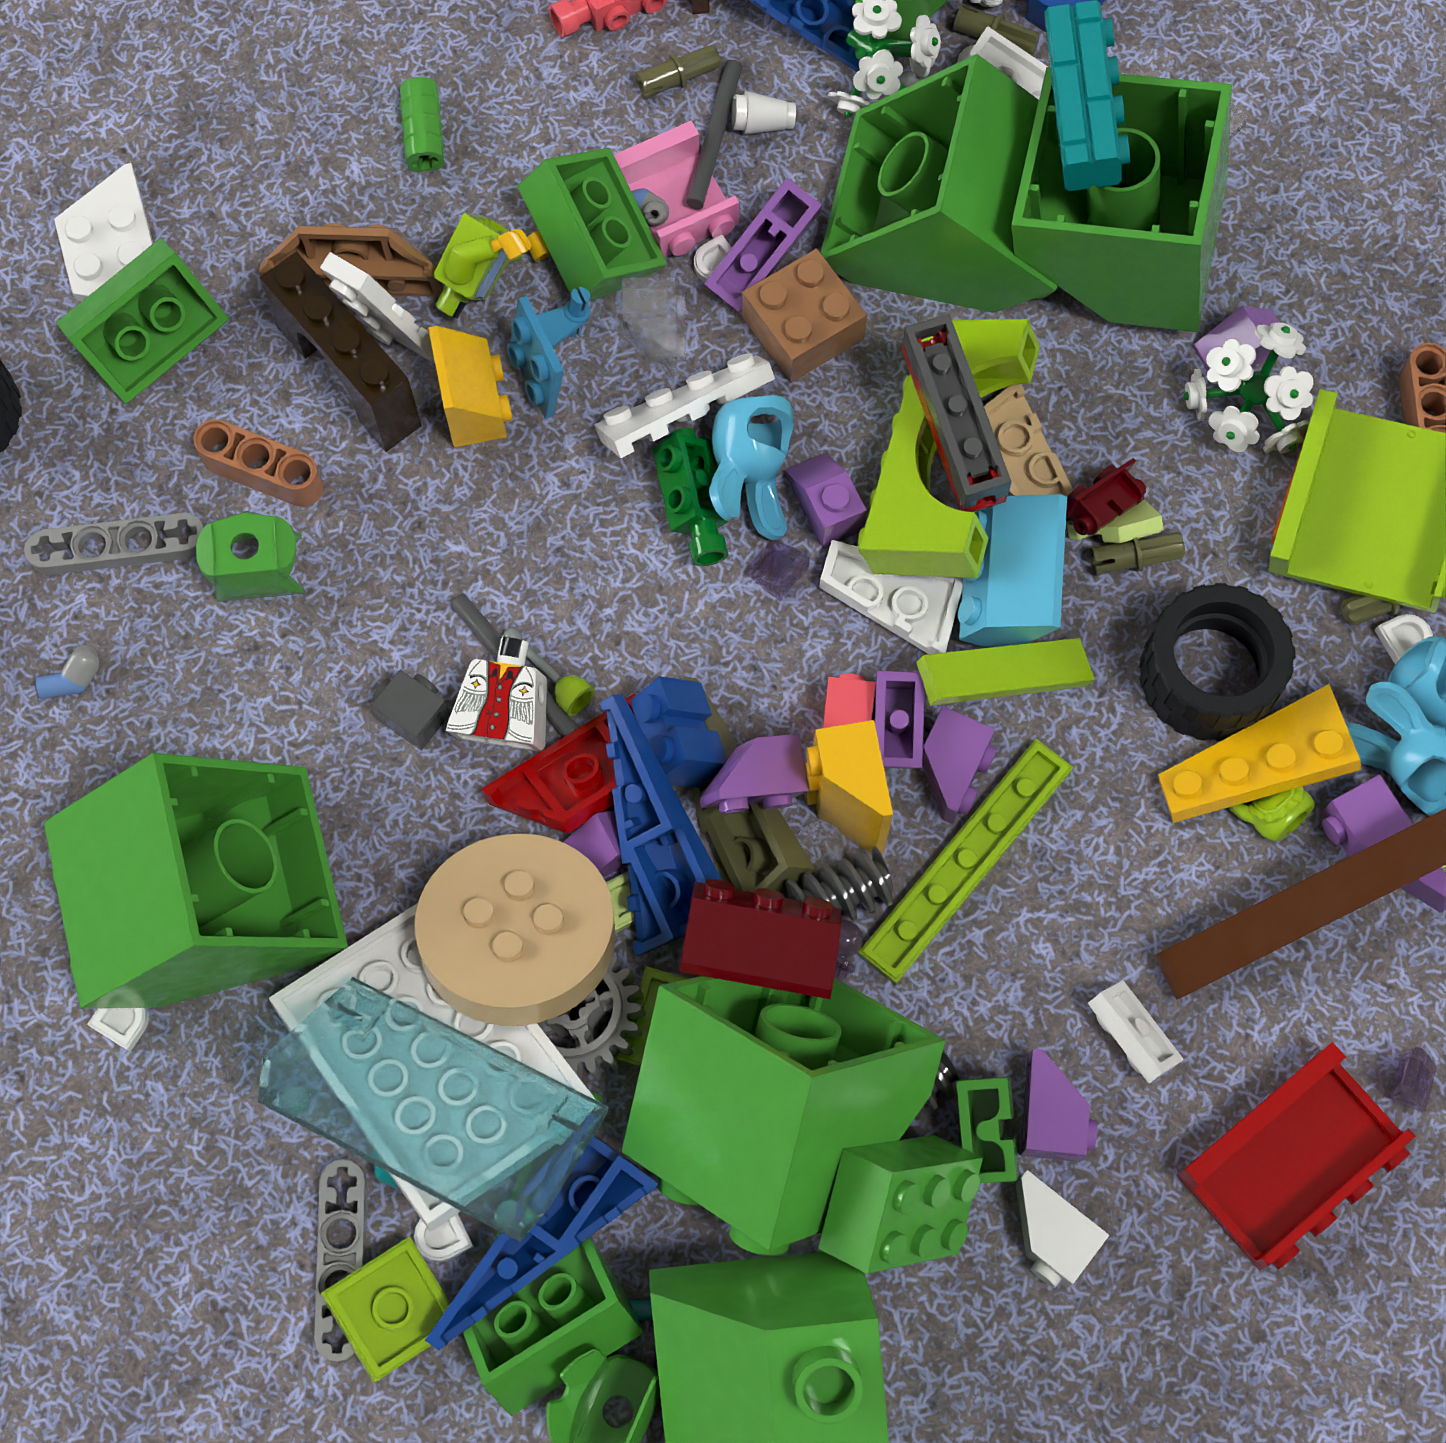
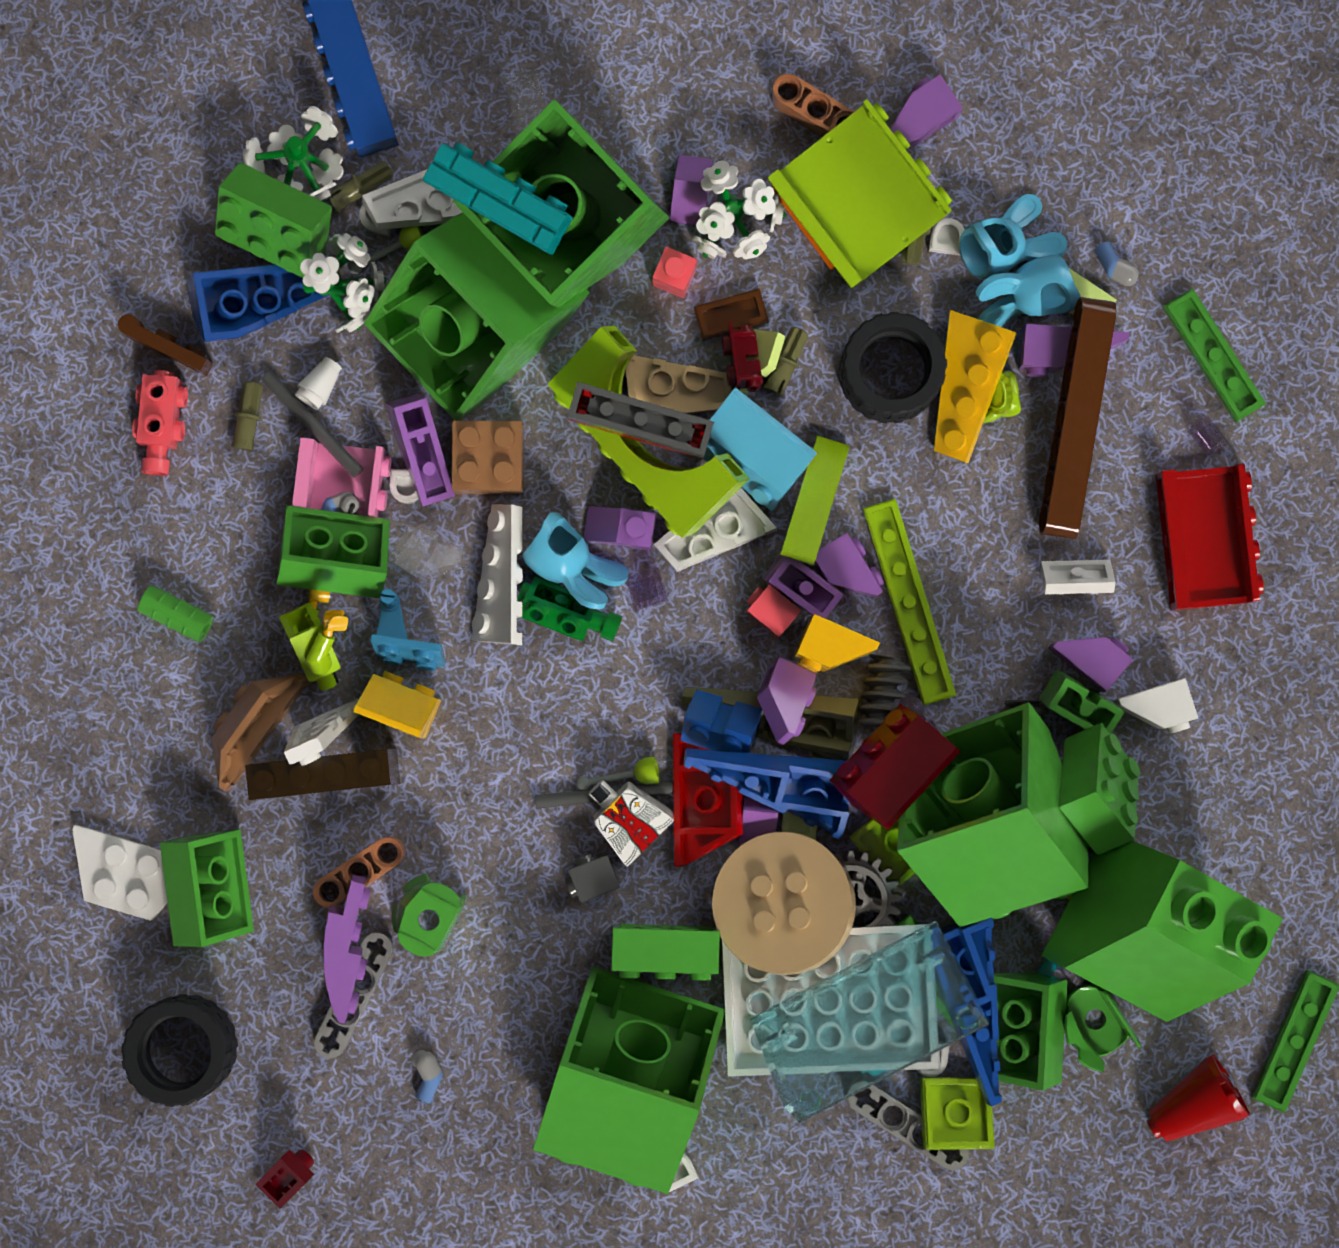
camera: 55 degrees left, 15 degrees up
none -> medium lavender slope [323,874,371,1024]
none -> bright green brick [612,924,720,981]
none -> coral brick [652,246,698,299]
none -> reddish brown tile [694,288,769,341]

